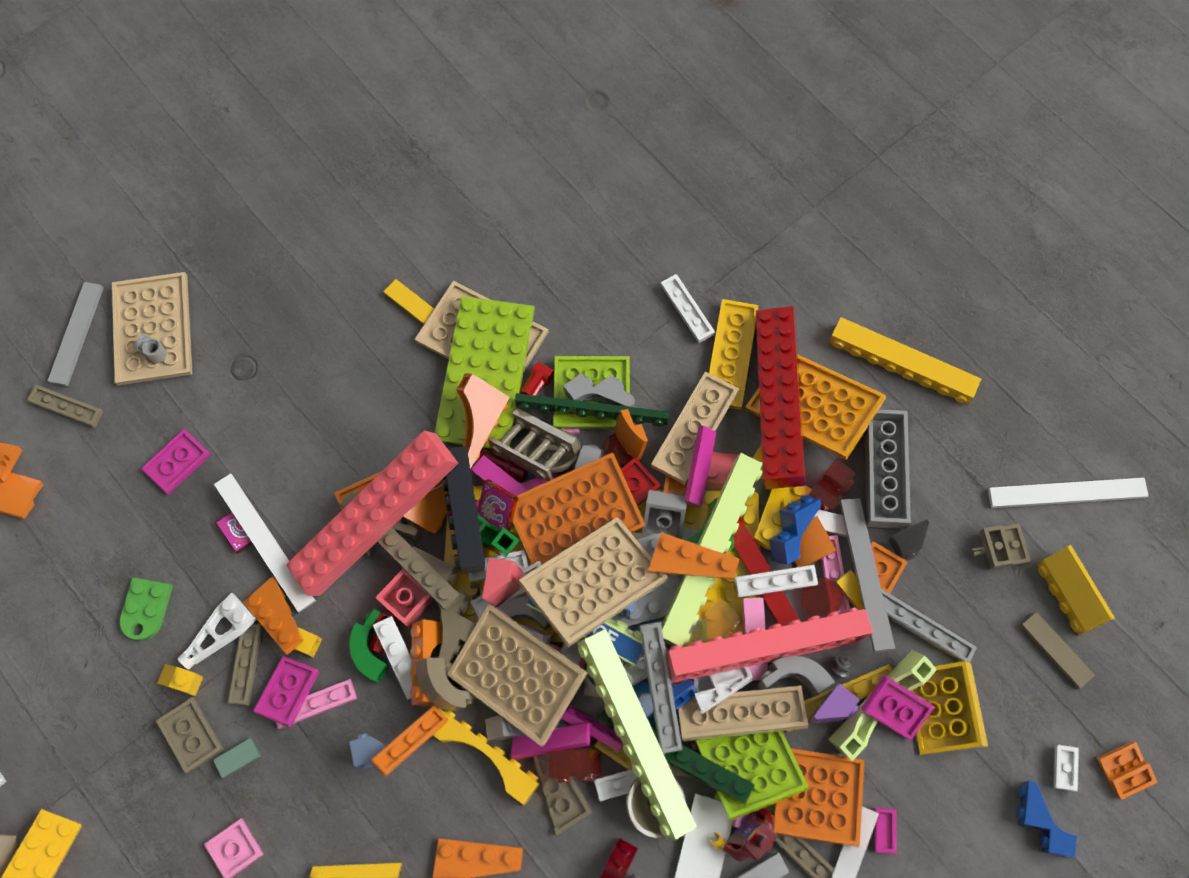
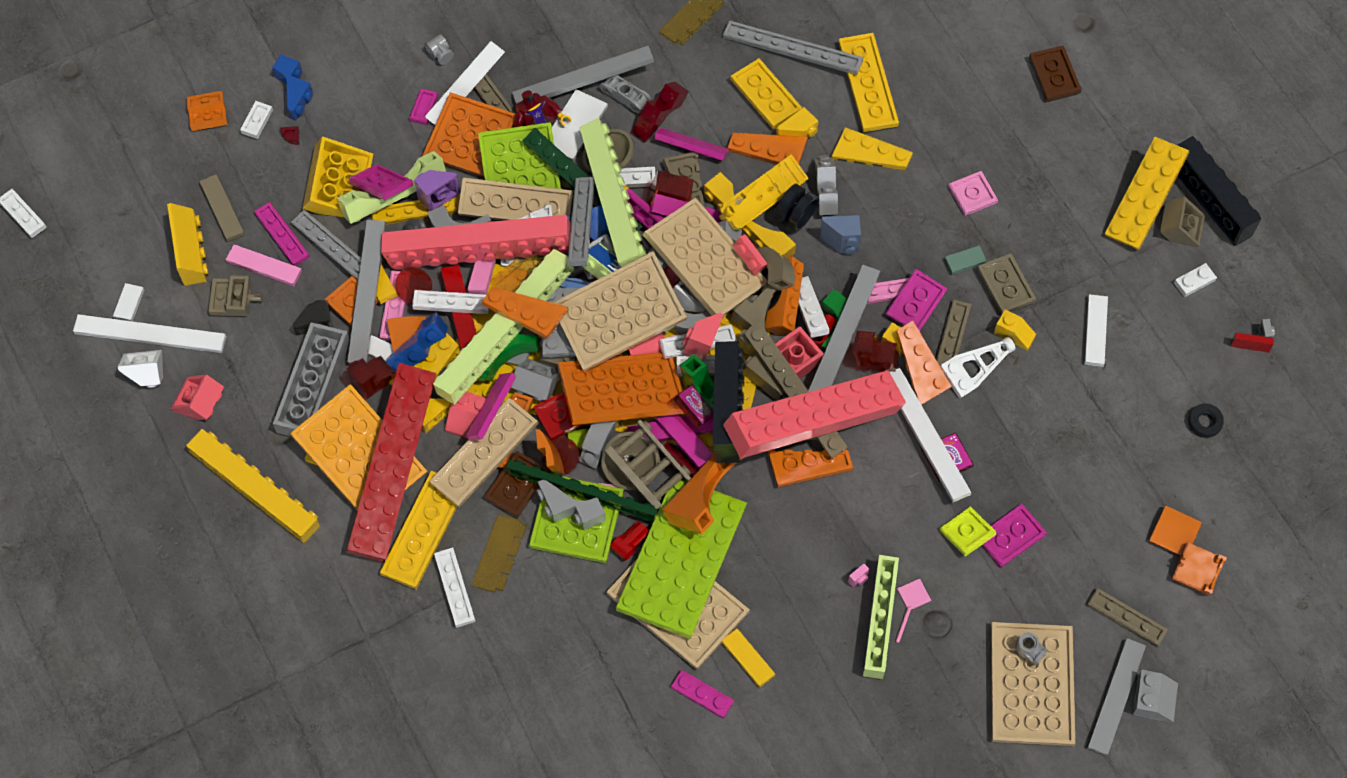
camera: 170 degrees left, 5 degrees down
bright green plate [120,577,173,641] -> none
orange tile [371,705,448,777] -> none
none -> white tile [113,283,144,322]
none -> white slope [118,350,163,387]
none -> coral slope [171,375,224,420]
none -> bright pink tile [226,245,302,286]
none -> dark pink tile [254,202,310,266]
none -> dark red tile [280,126,300,145]
none -> clear yellow windscreen [472,514,527,593]
none -> reddish brown plate [484,450,550,518]
none -> dark pink tile [654,127,729,161]
none -> dark pink plate [671,670,734,719]
none -> yellow piece [719,154,809,231]
none -> coral plate [733,234,767,276]
none -> black wheel [774,183,819,232]
none -> light grey tile [808,265,880,392]
none -> light grey arch [814,155,838,215]
none -> bright pink plate [848,564,869,588]
none -> clear red brick [853,331,899,372]
none -> yellowish green brick [863,555,899,679]
none -> bright pink piece [896,579,931,643]
none -> neon yellow tile [940,506,996,557]
none -> white tile [1084,294,1108,367]
none -> light grey slope [1132,670,1178,723]

